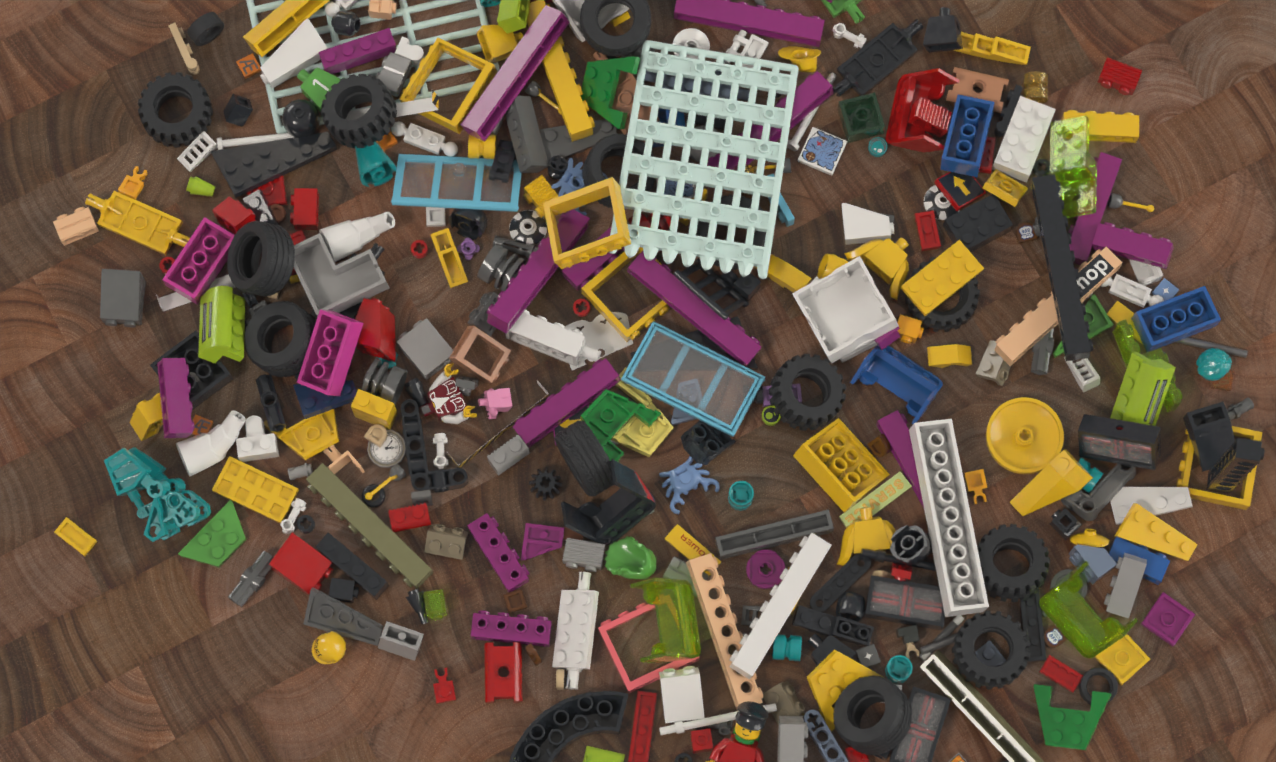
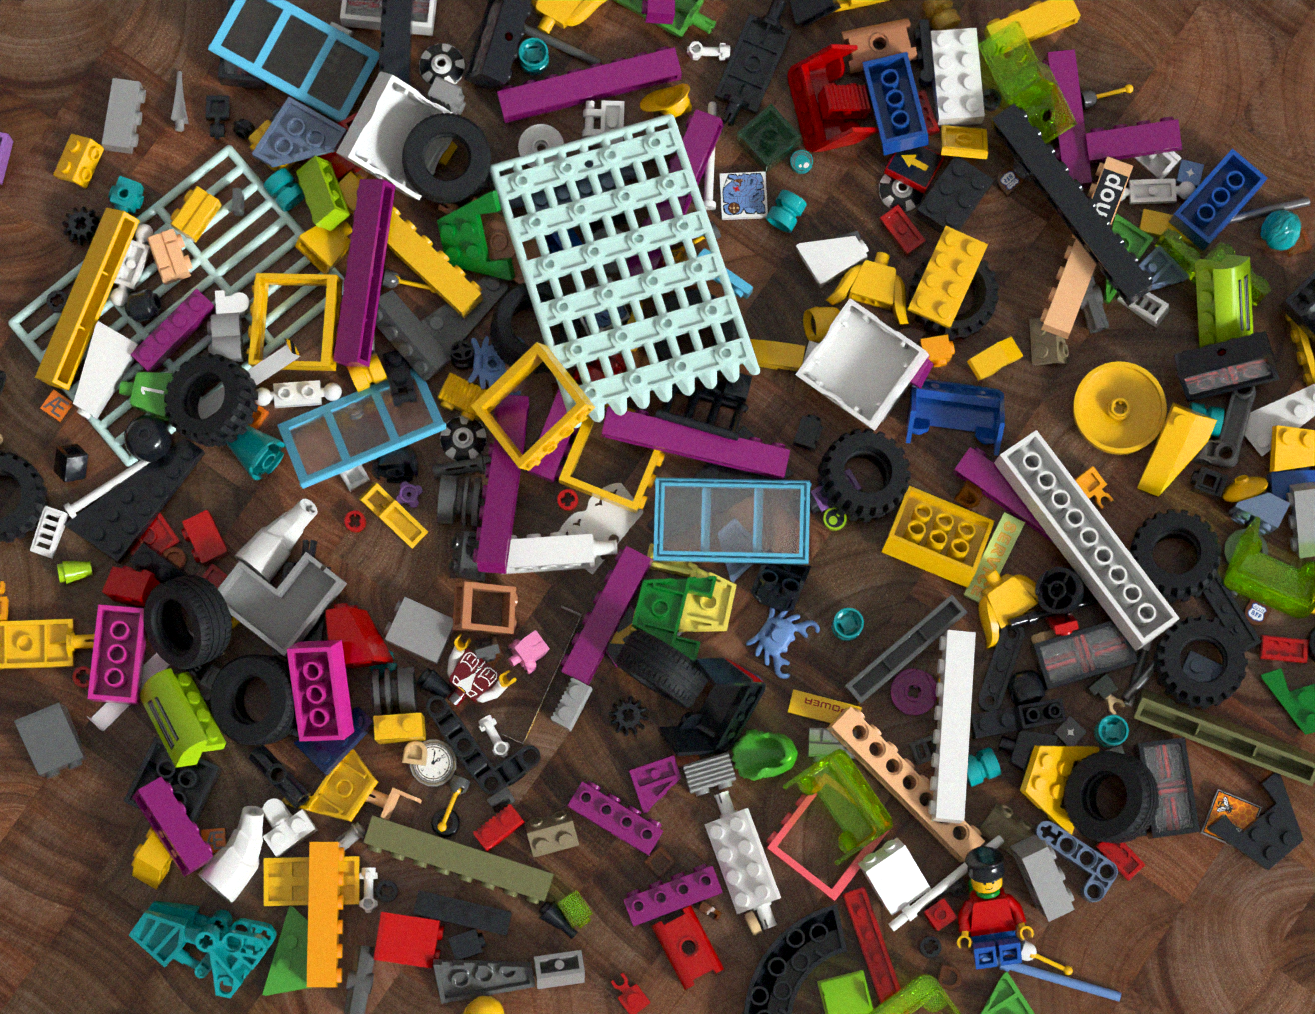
camera: 30 degrees left, 5 degrees up
none -> light orange brick [307,842,345,987]
none -> teal wheel [765,190,807,233]
none -> black window [793,414,823,453]
none -> sand blue wing [1139,245,1190,291]

